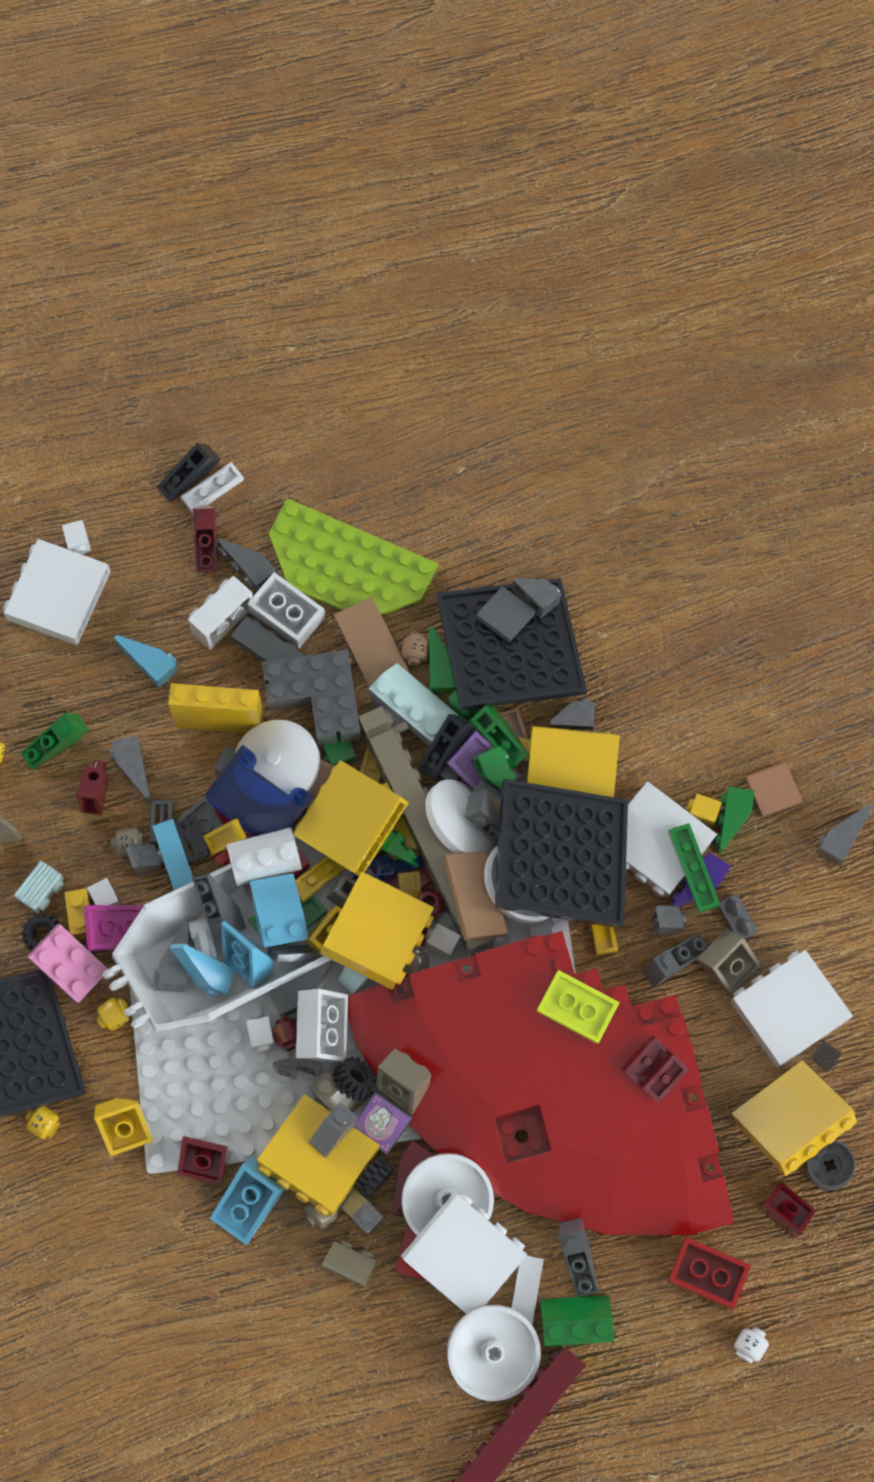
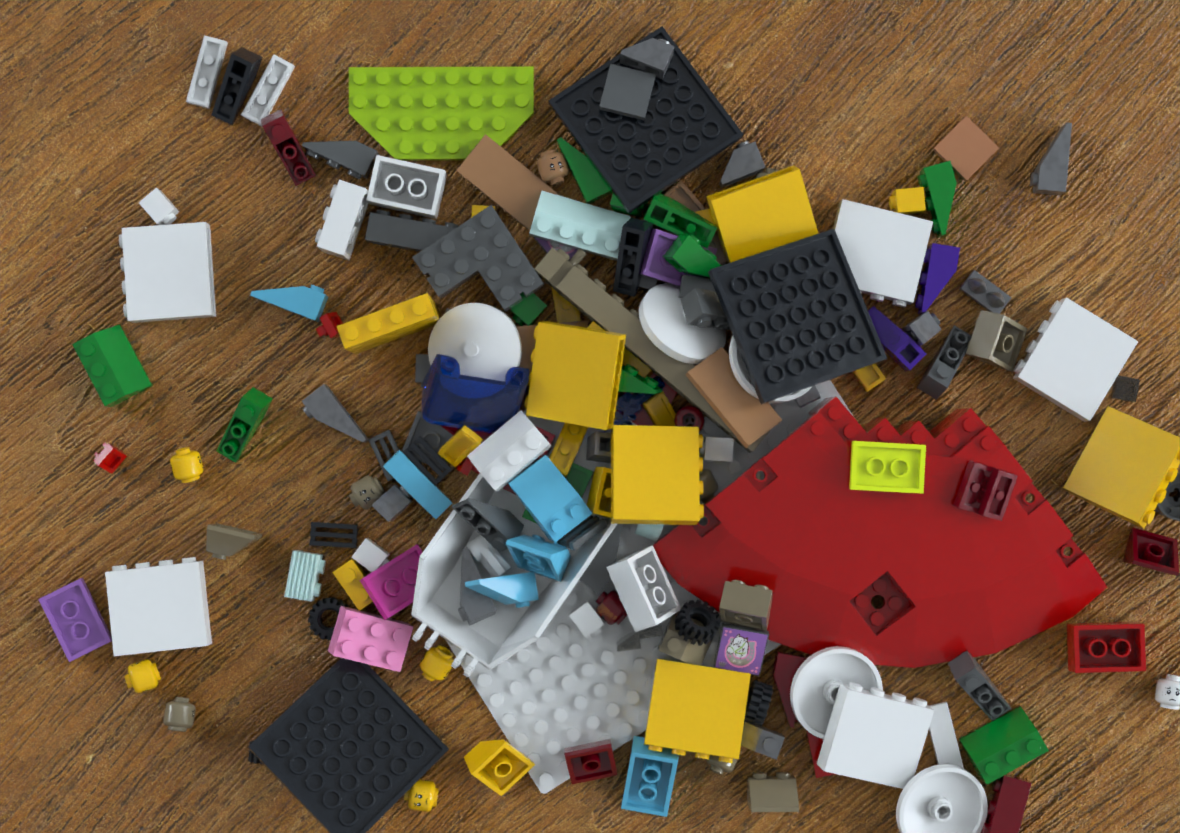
camera: 25 degrees left, 15 degrees up
dark red torso [76,760,109,816] -> none
flat silver slope [309,1102,358,1158] -> none
green plate [668,823,720,913] -> none
none -> white tile [186,35,228,109]
none -> black tile [309,522,358,548]
none -> red tile [316,312,343,338]
none -> dark purple slope [868,306,926,372]

